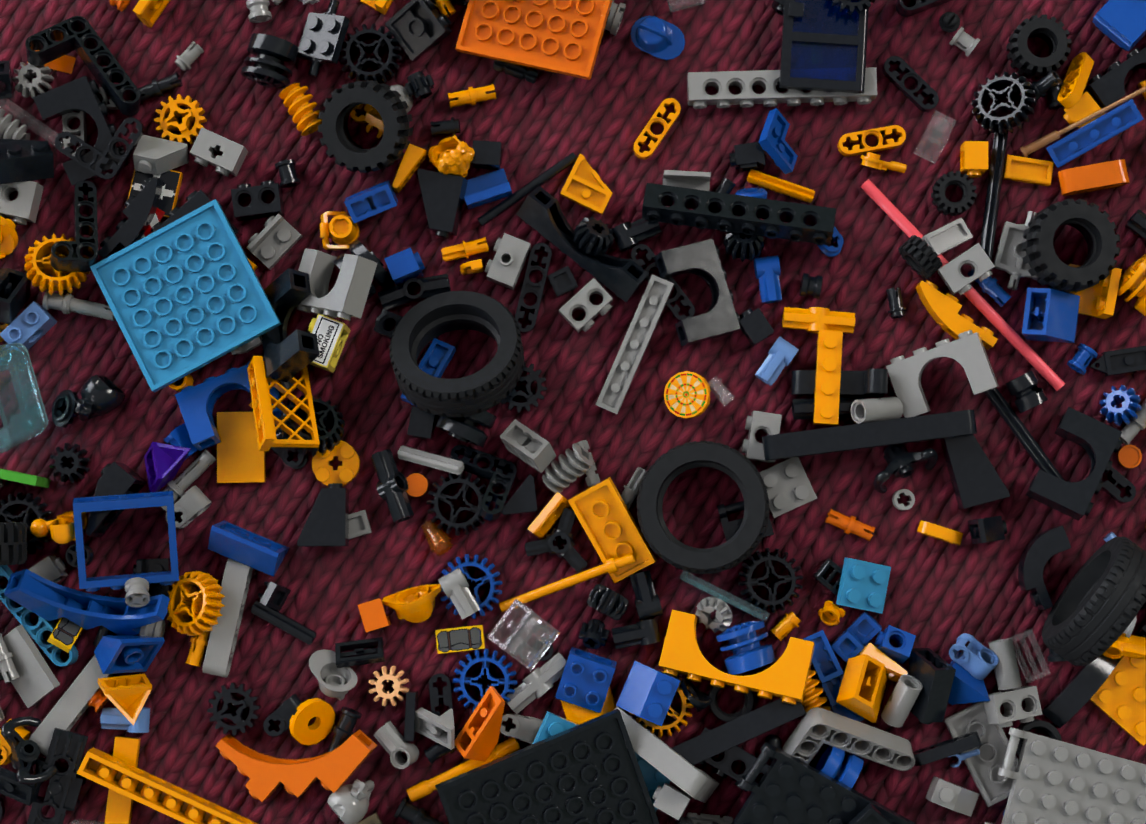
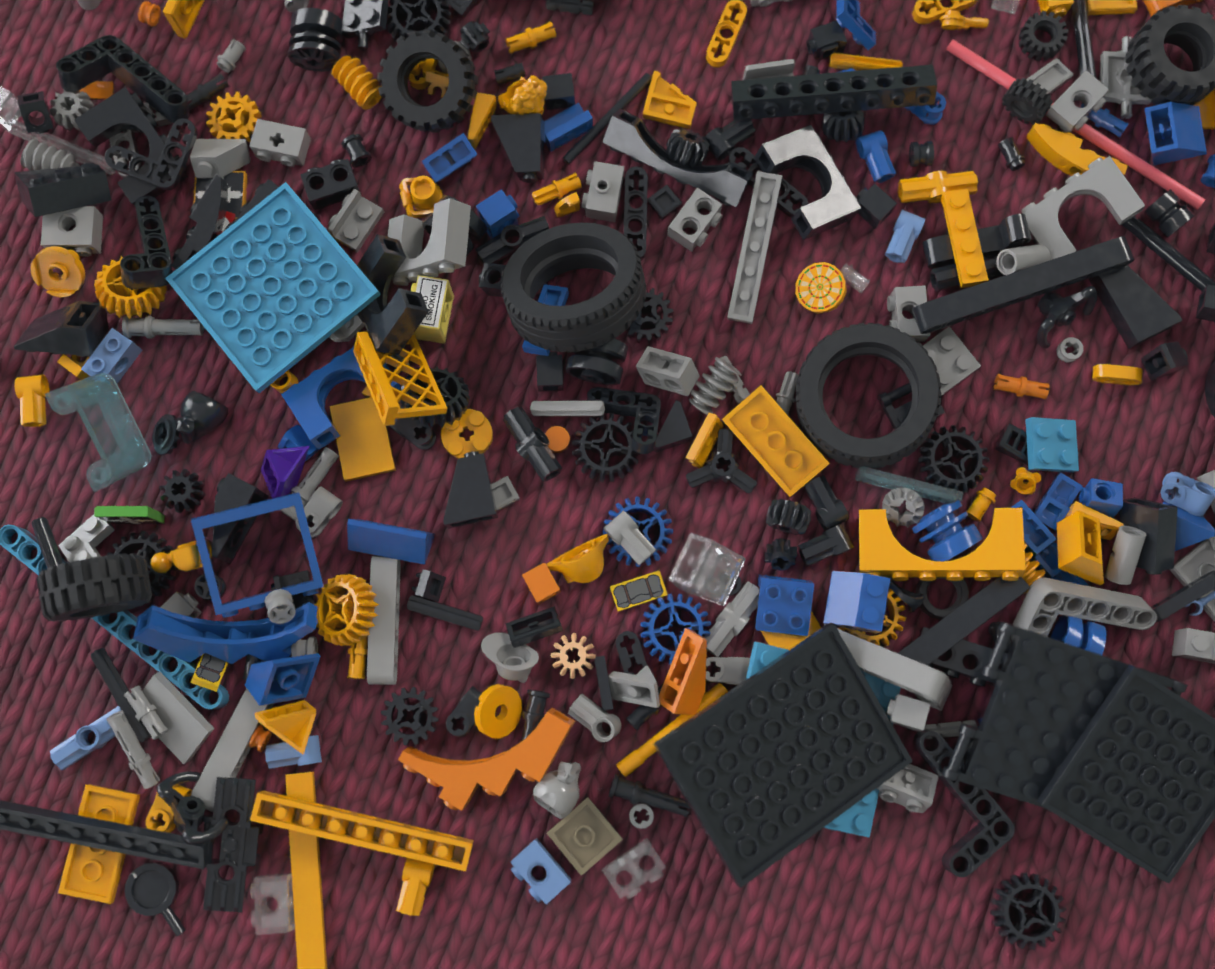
camera: 15 degrees left, 5 degrees down
clear orange cone [421,520,453,556] -> none
light orange bar [499,553,636,612] -> none

